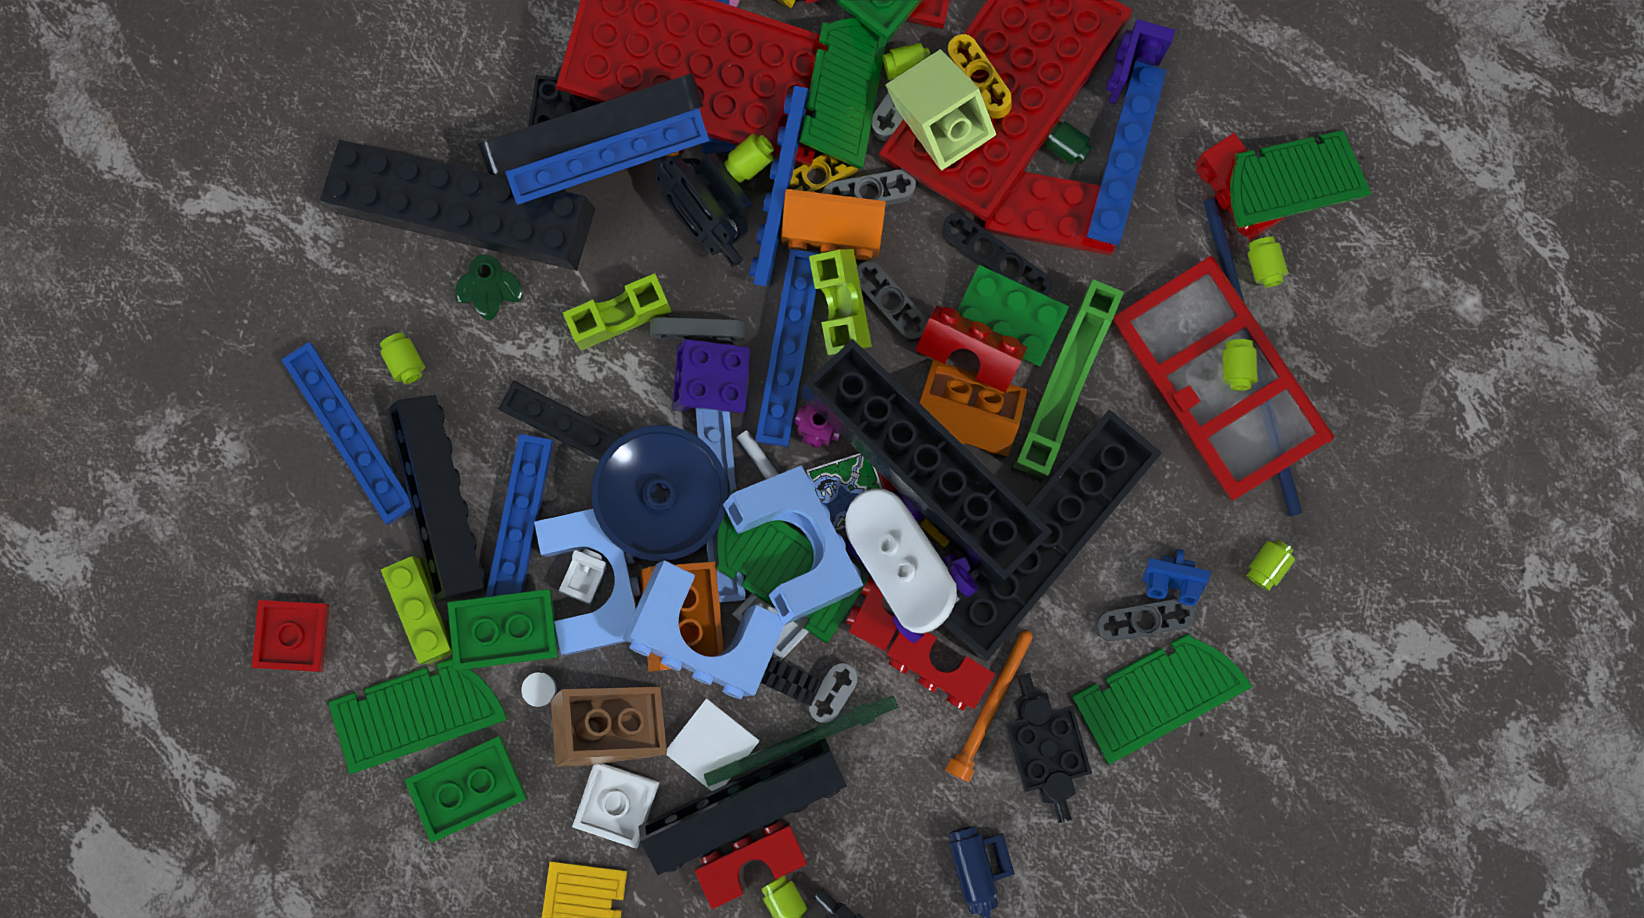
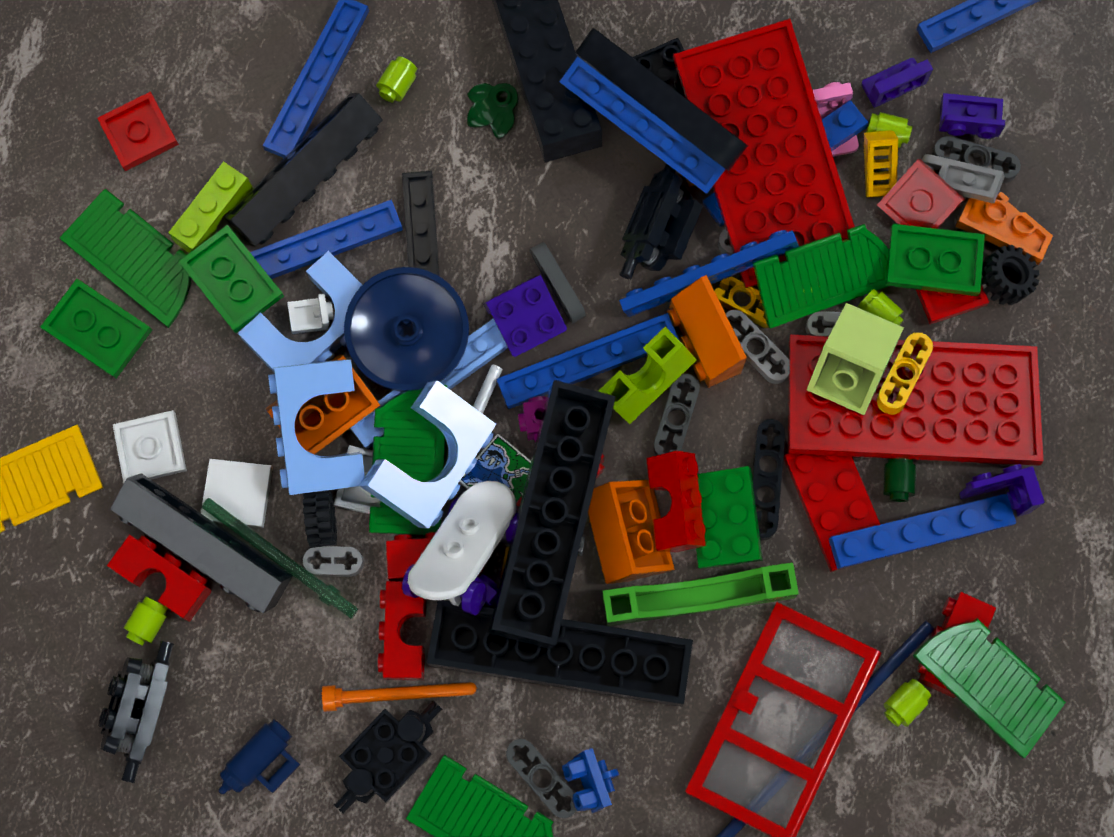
camera: 60 degrees right, 5 degrees down
white tile [521,672,557,707] -> none
medium nougat slope [551,687,667,767] -> none
lime arch [563,273,672,351] -> none
lime brick [724,134,774,182] -> none
lime brick [1222,339,1258,391] -> none

